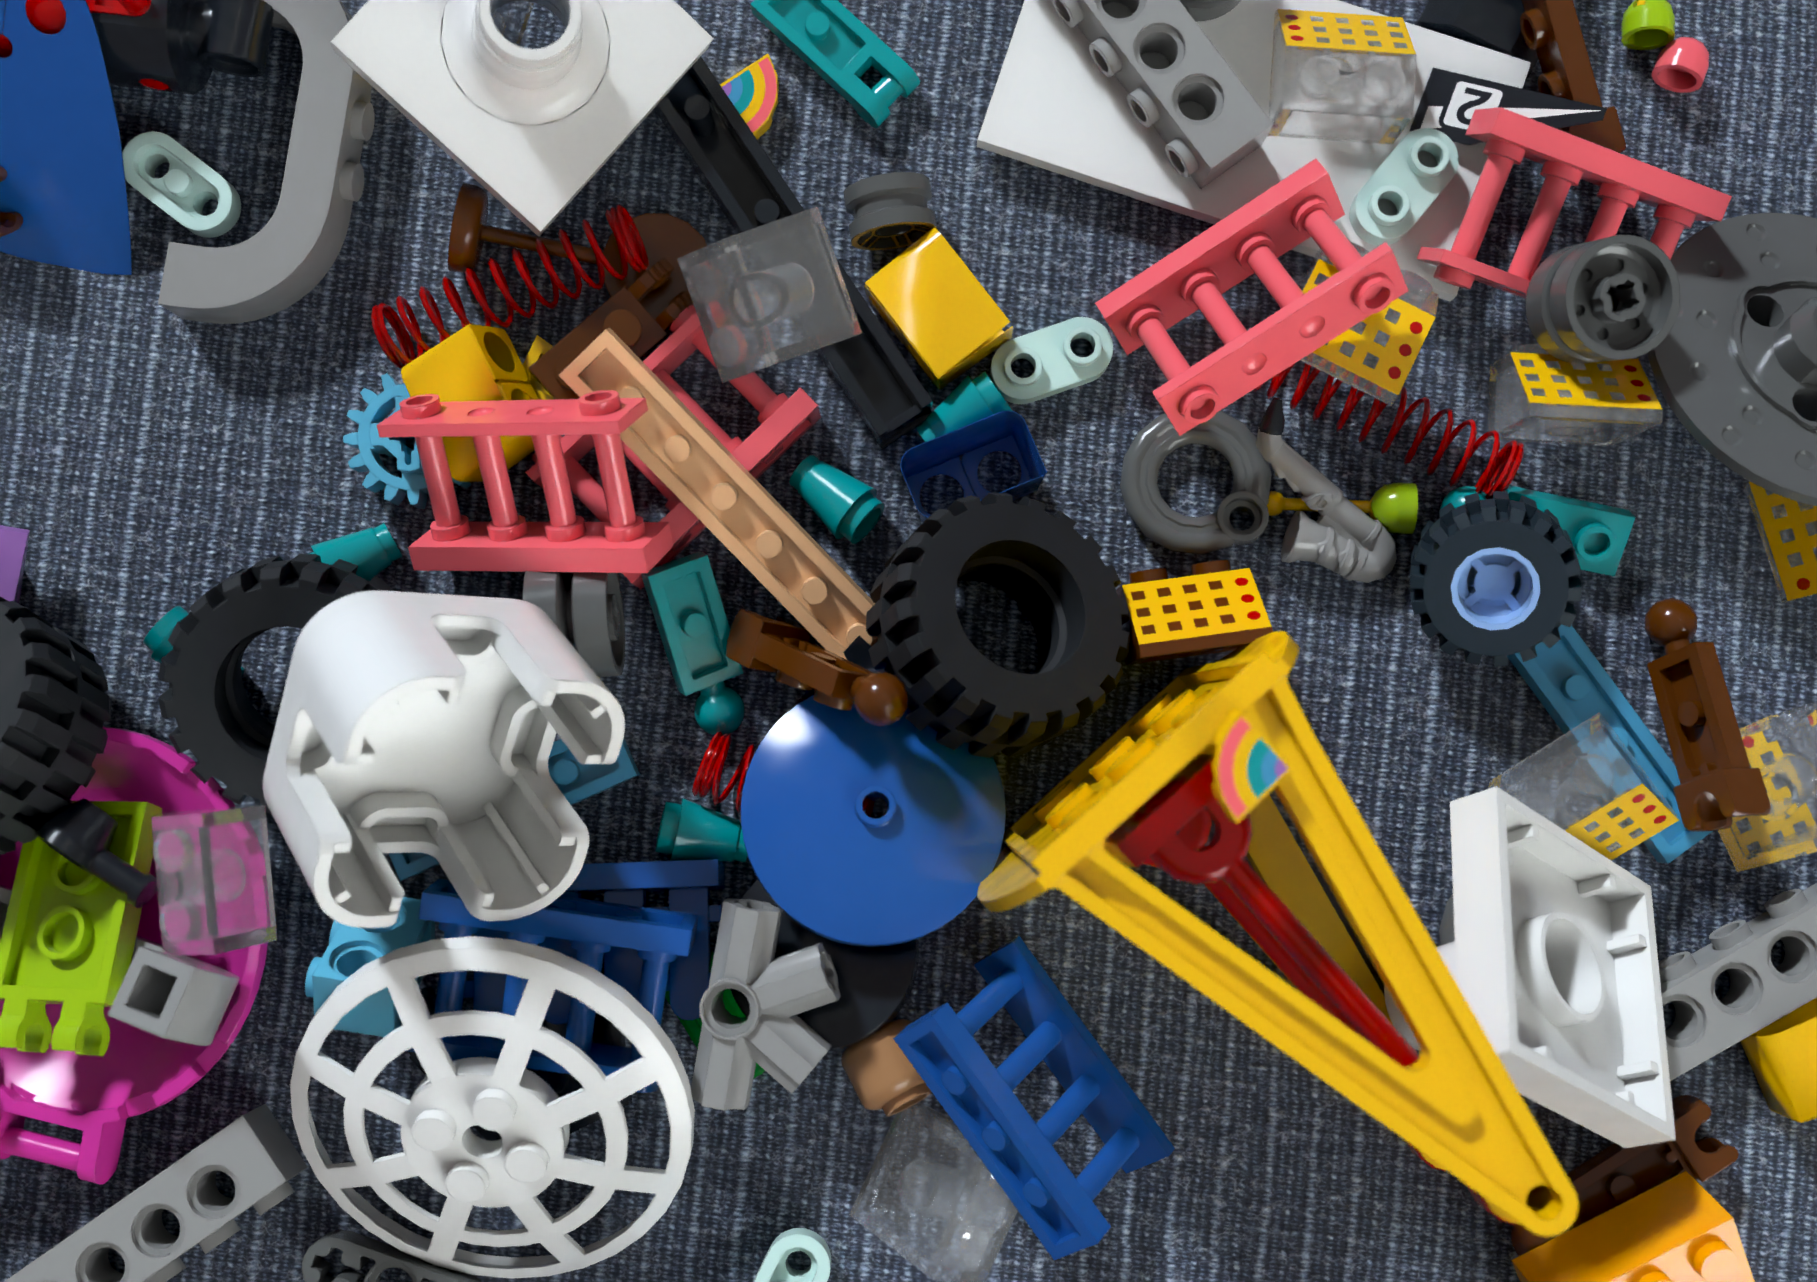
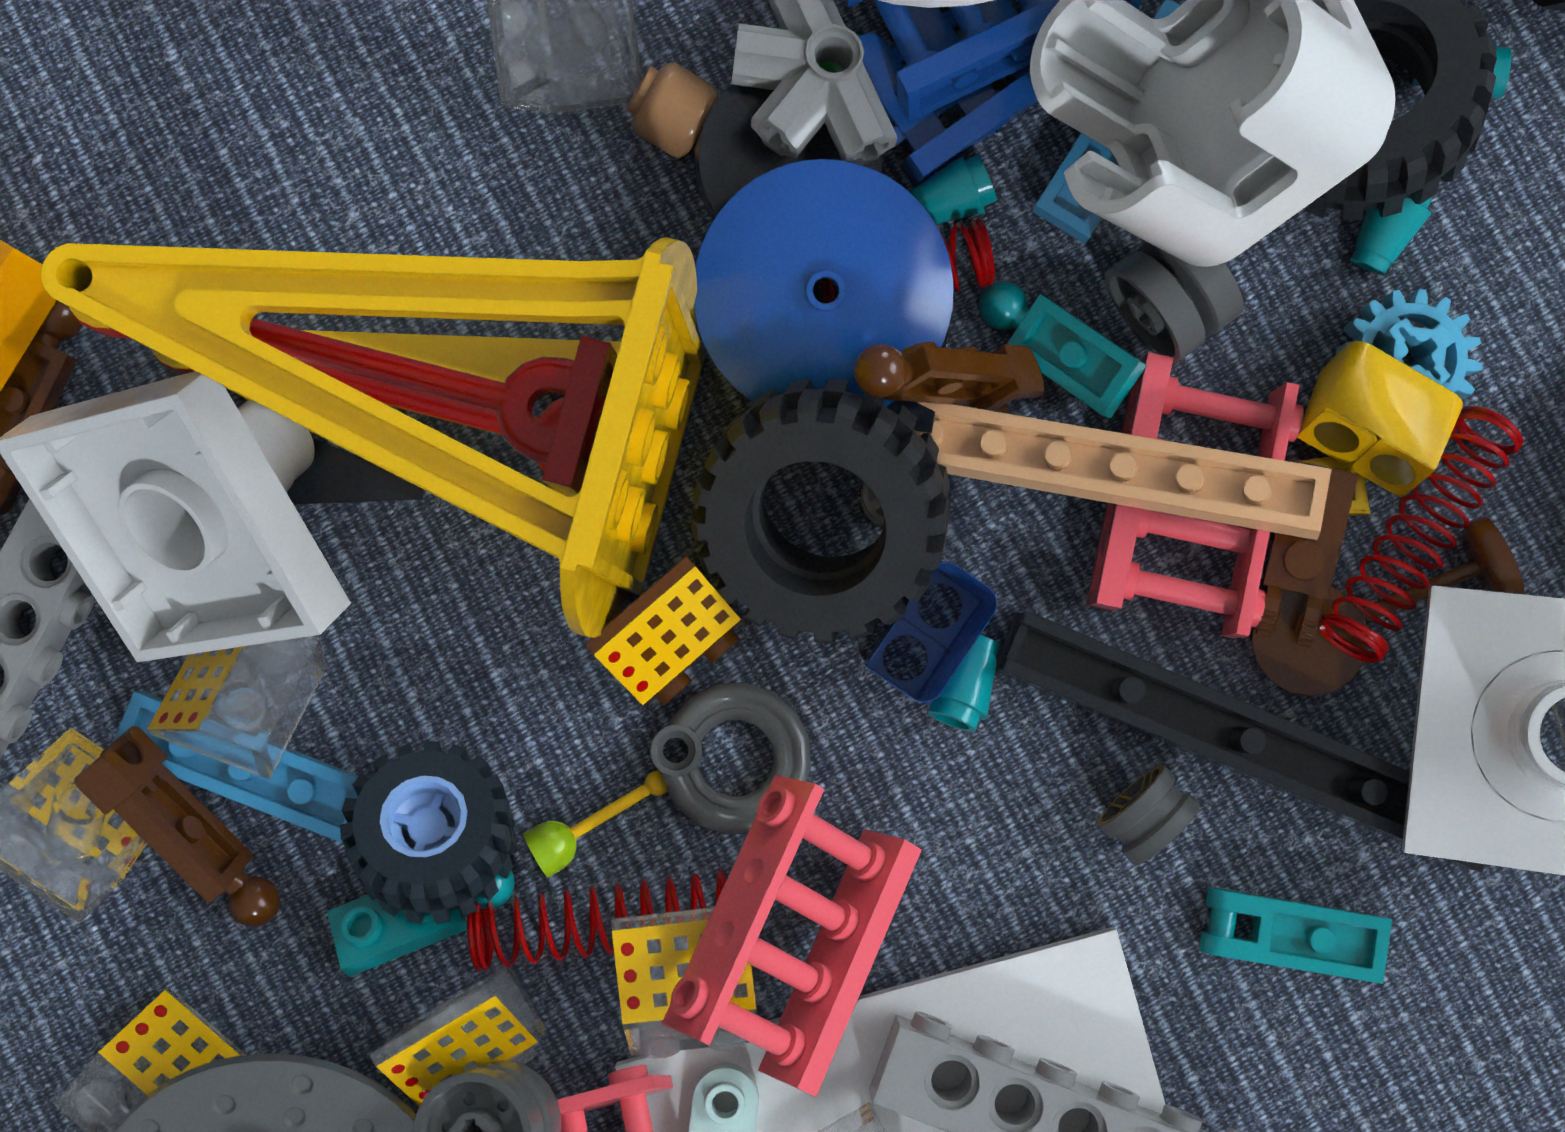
camera: 145 degrees right, 0 degrees up
coral fence [377,390,674,573] -> none
clear slope [677,207,862,383] -> none
tile [720,54,779,140] -> none
teal cone [789,455,885,544] -> none
yellow piece [864,227,1013,390] -> none
blue fence [893,936,1175,1260] -> none
light aqua plate [990,317,1113,404] -> none
tile [1212,709,1294,824] -> none
light grey piece [1256,397,1397,583] -> none

